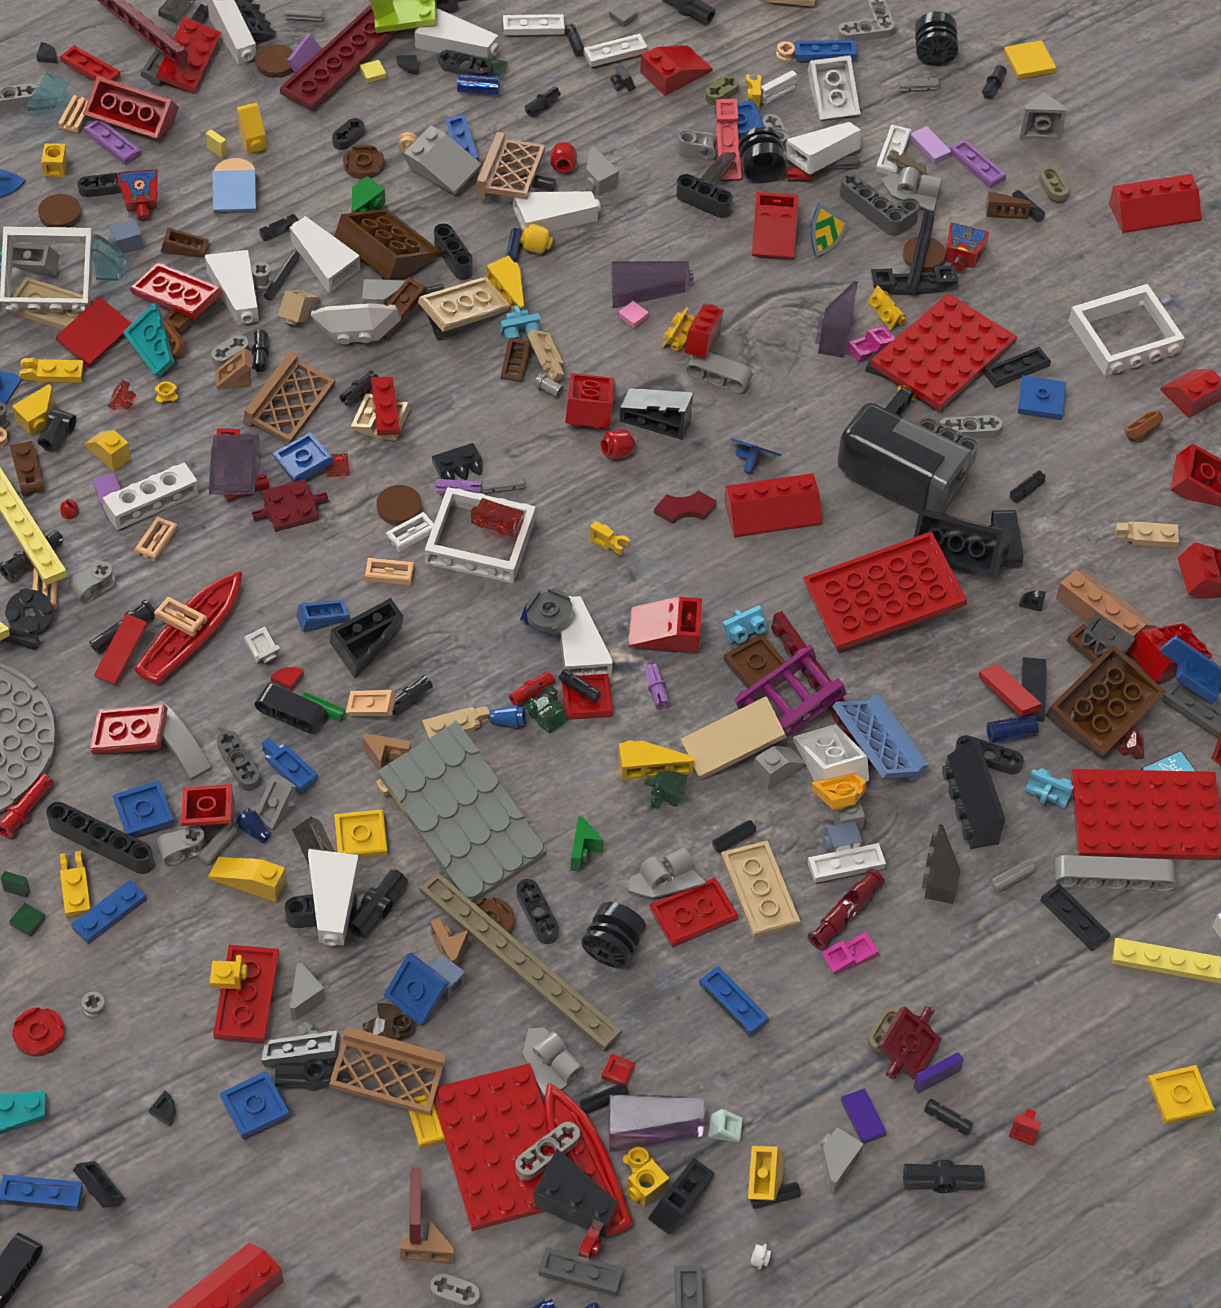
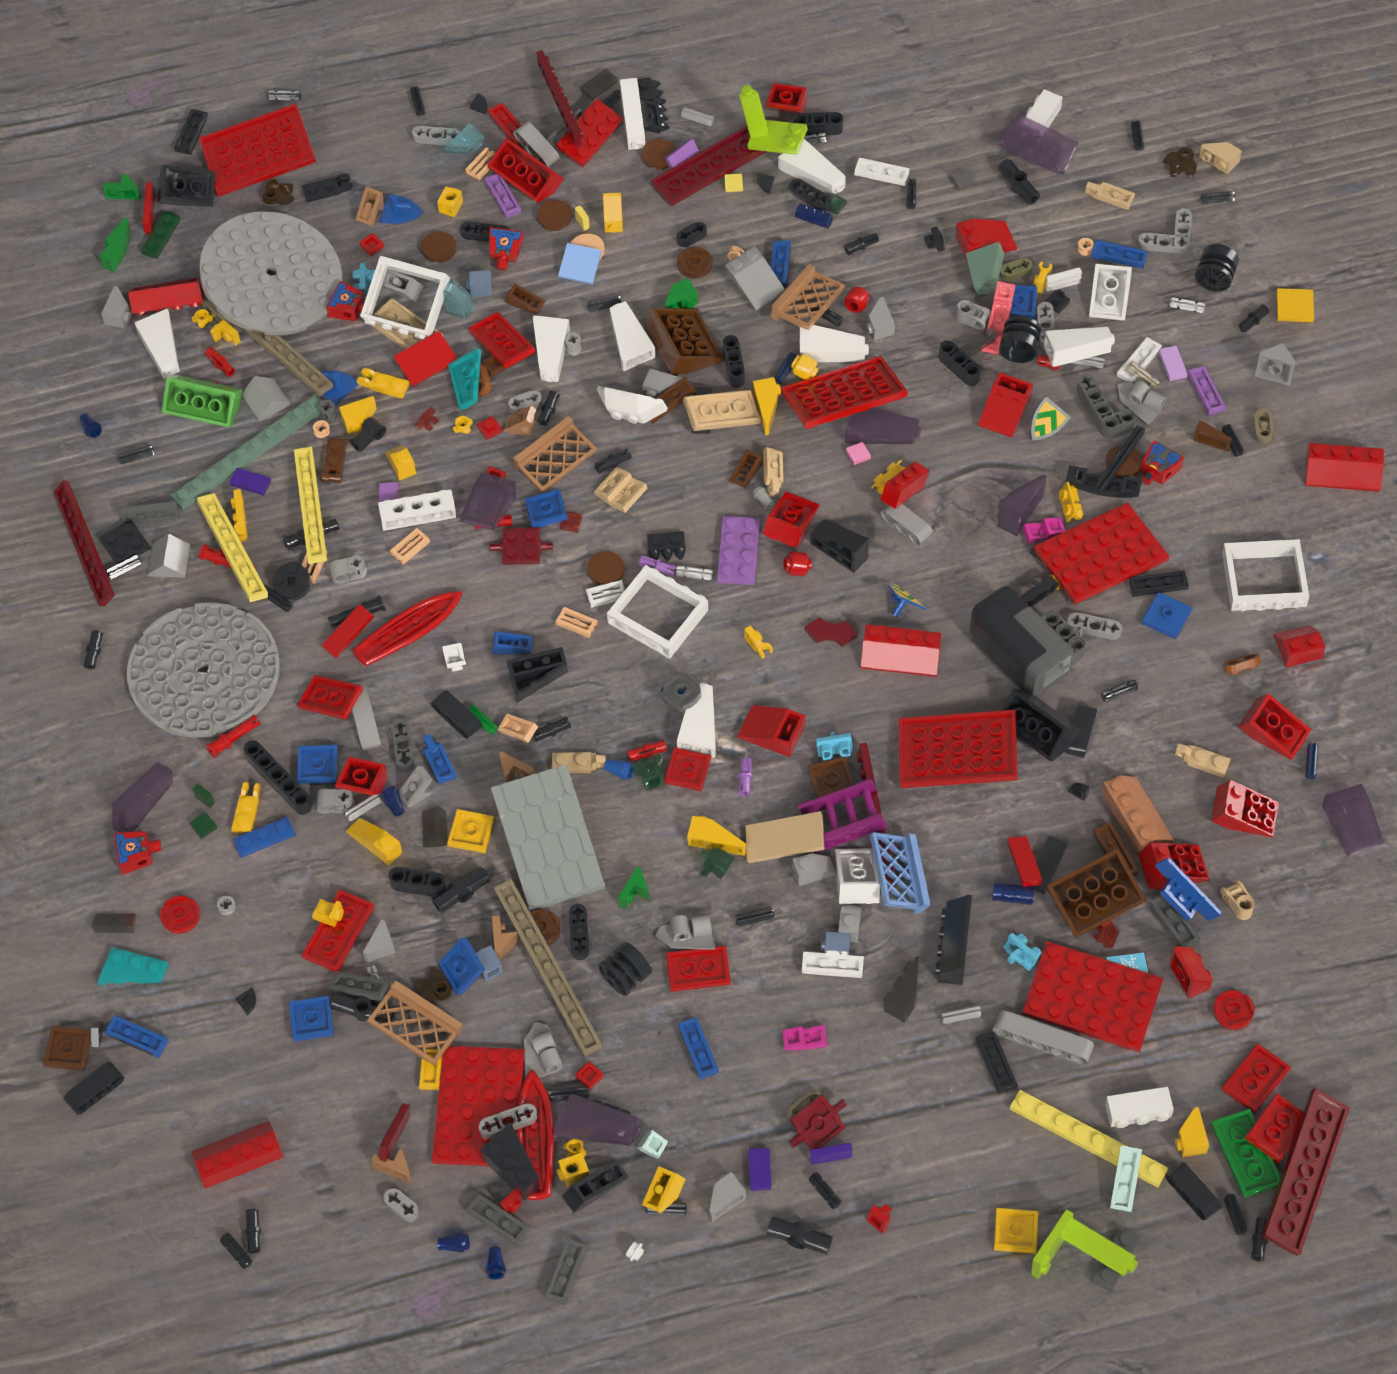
camera: 25 degrees right, 5 degrees up
red hinge [60,499,79,519] -> none
black plate [73,1161,125,1208] -> none
light nougat tile [154,597,207,637] -> none
black bar [263,250,300,300] -> none
red tile [271,667,304,691] -> none
tan slope [278,290,320,325] -> none
white slope [308,849,359,946] -> none
red plate [371,376,400,436] -> none
clear red bracket [471,498,524,538] -> none
medium azure hips [499,305,540,342] -> none
black axle [558,669,601,703] -> none
white plate [584,34,648,67] -> none
tan tile [721,840,801,938] -> none
dark red piece [807,869,885,950] -> none
light orange plate [812,772,866,810] -> none
black beam [955,735,1024,775] -> none
black plate [1082,612,1137,655] -> none
none -> red plate [477,416,502,440]
none -> light grey beam [513,122,559,167]
none -> reddish brown tile [537,200,572,231]
none -> medium lavender plate [717,516,760,585]
none -> red plate [780,356,908,429]
none -> sand green slope [965,242,1004,296]
none -> black tile [1045,289,1070,314]

